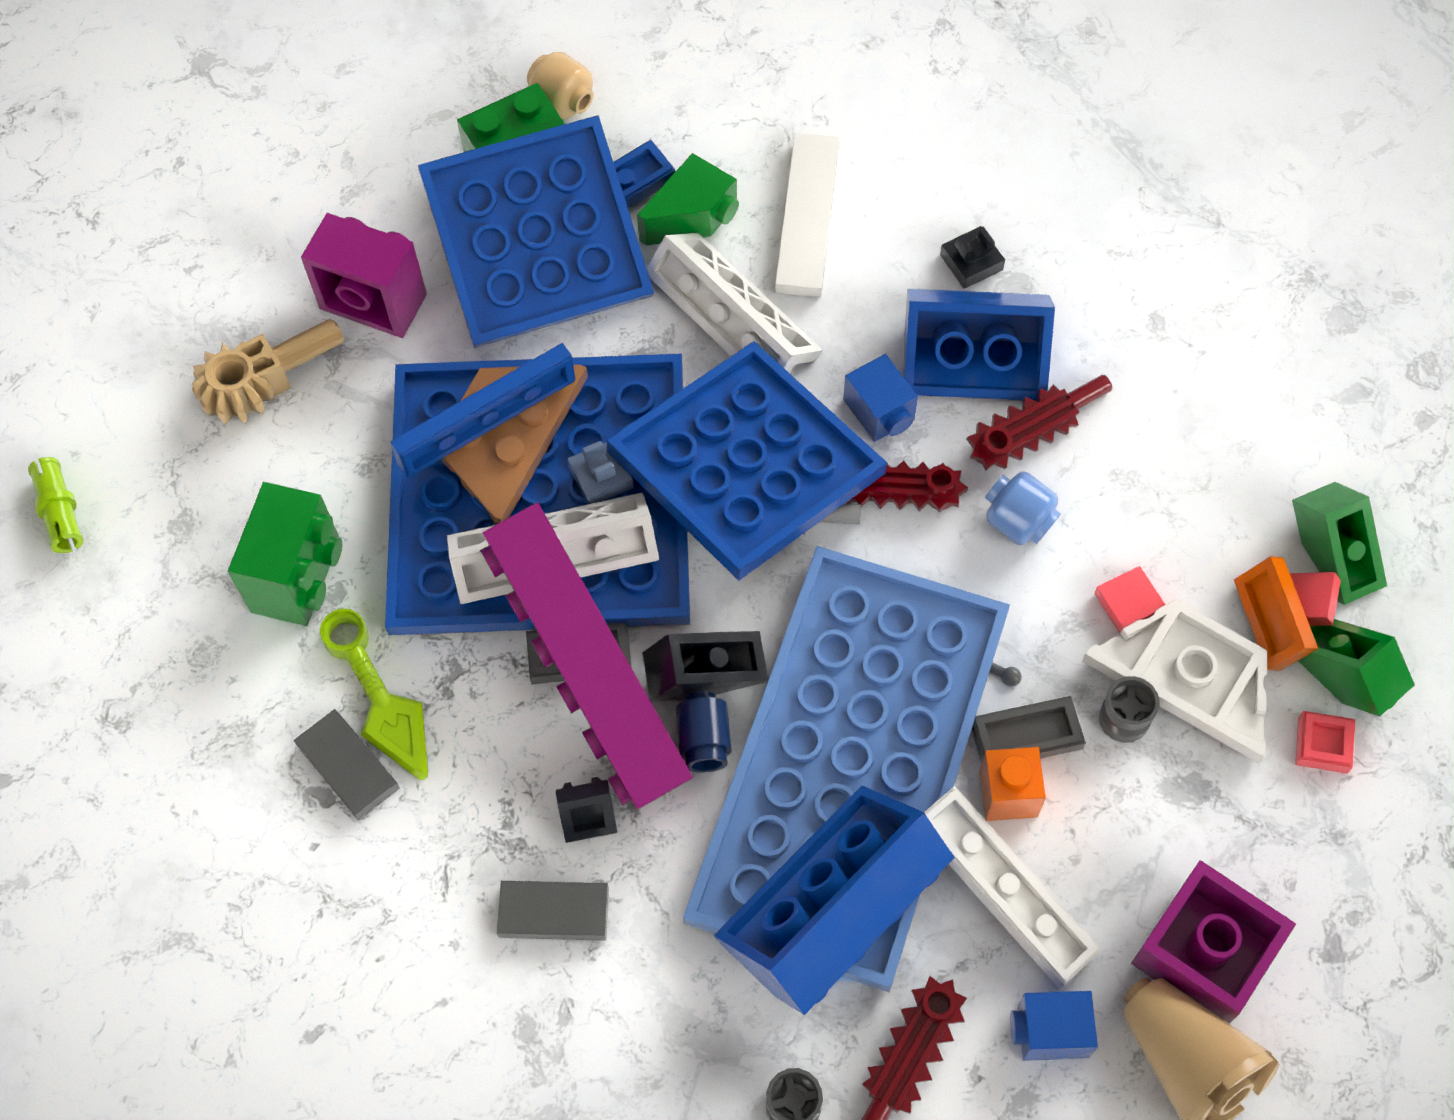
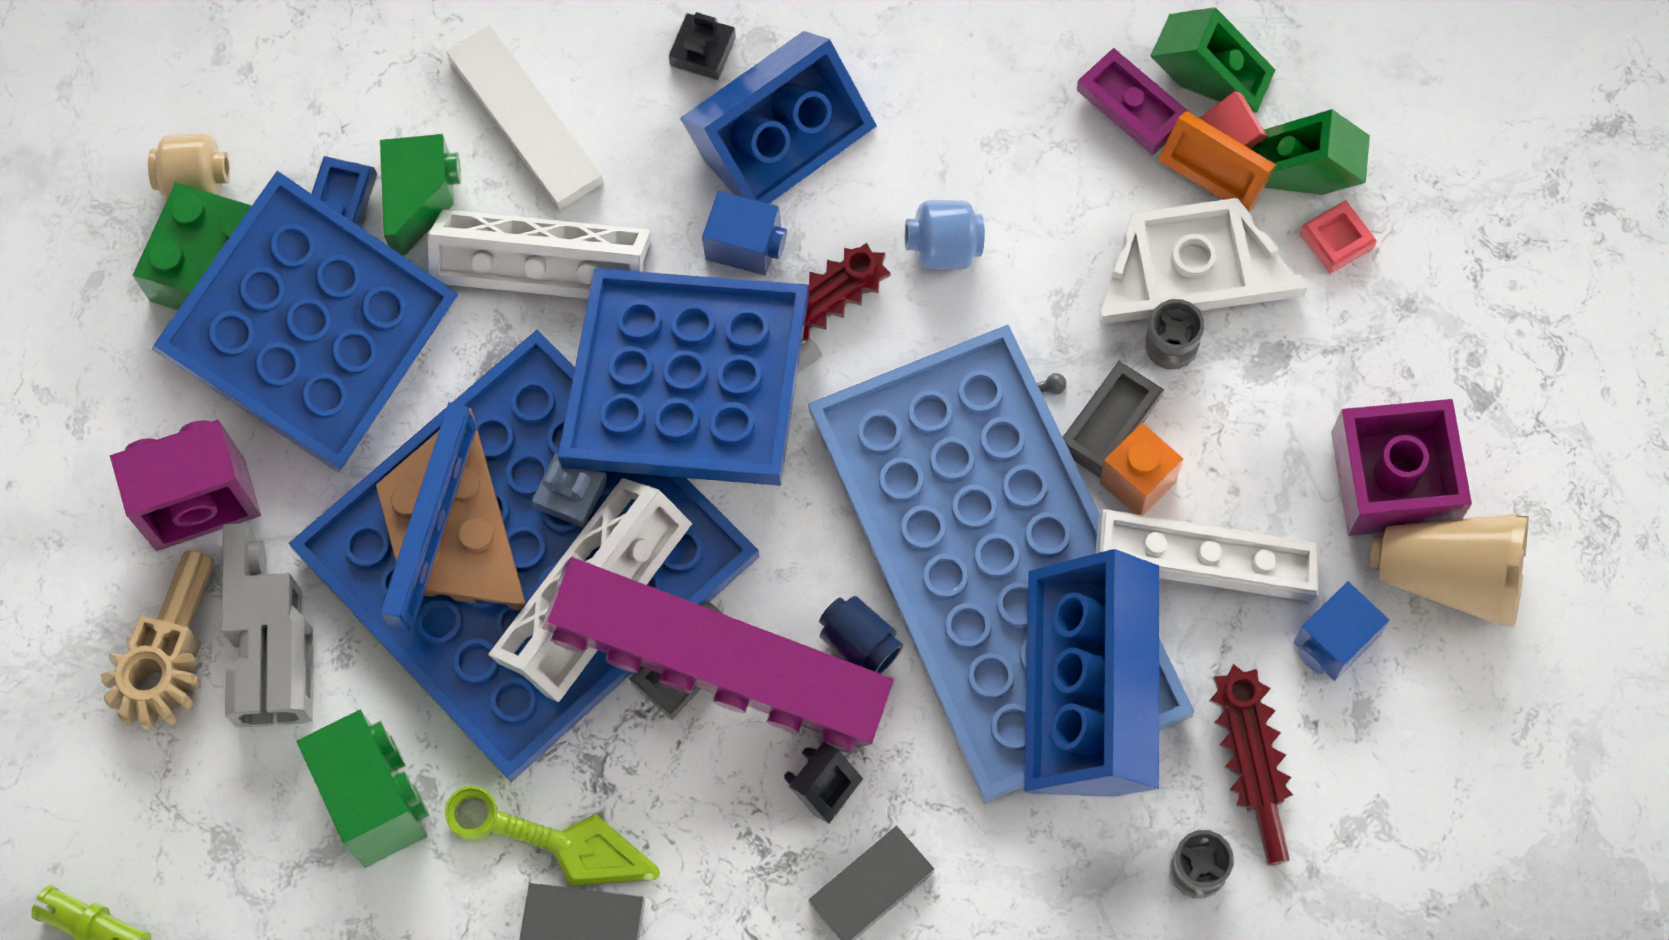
camera: 40 degrees left, 5 degrees up
black slope [642,631,769,702] -> none
dark red piece [966,375,1112,471] -> none
coral tile [1094,566,1165,634] -> none
none -> light grey plate [221,523,313,727]
none -> magenta plate [1077,47,1191,156]

